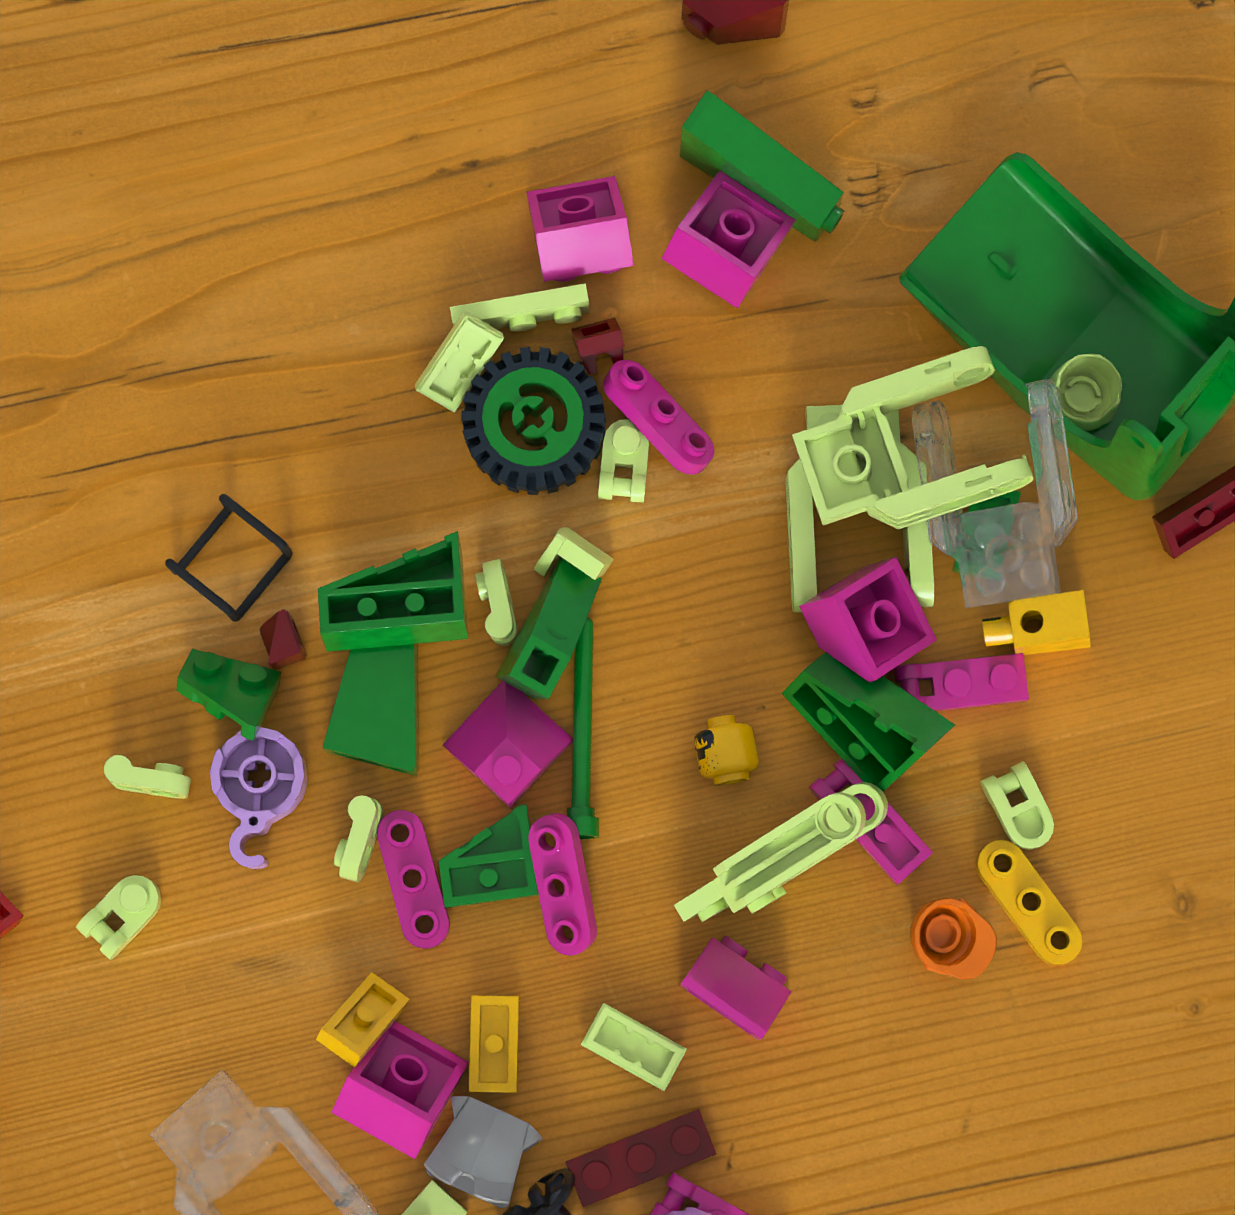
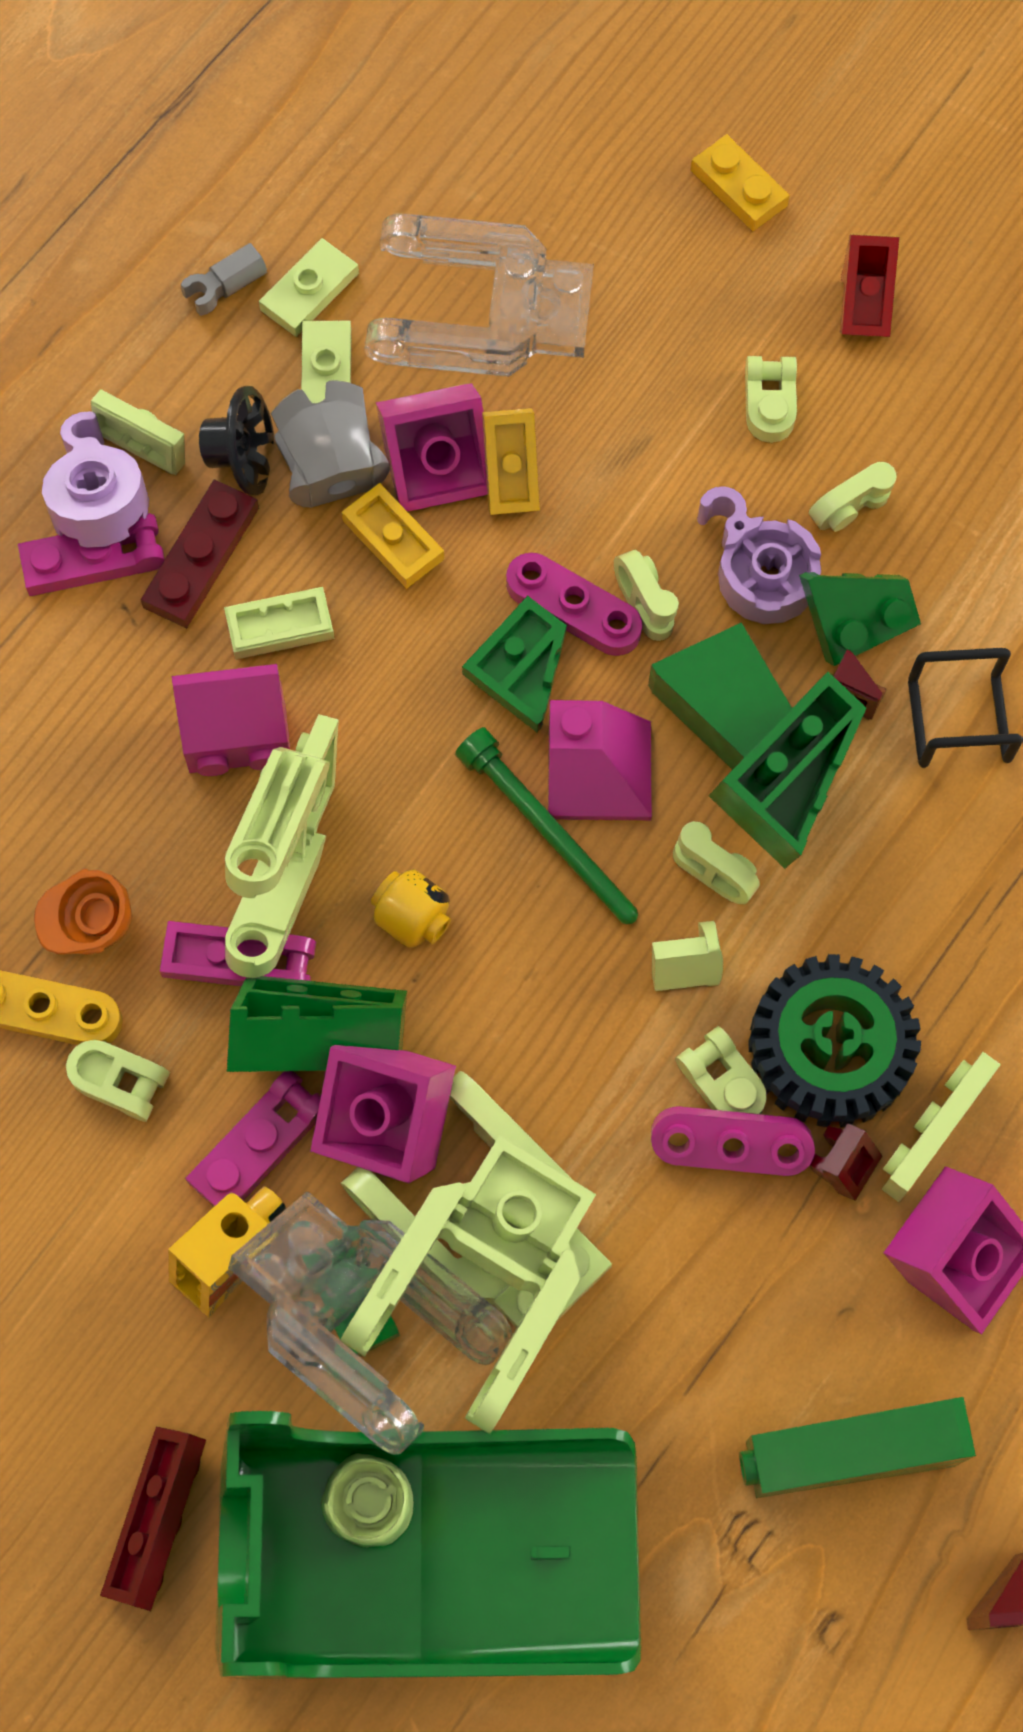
camera: 135 degrees right, 10 degrees down
yellowish green plate [415,310,504,413] -> none
green slope [495,557,602,699] -> none
dark pink plate [528,813,597,956] -> none
dark pink slope [661,171,796,308] -> none

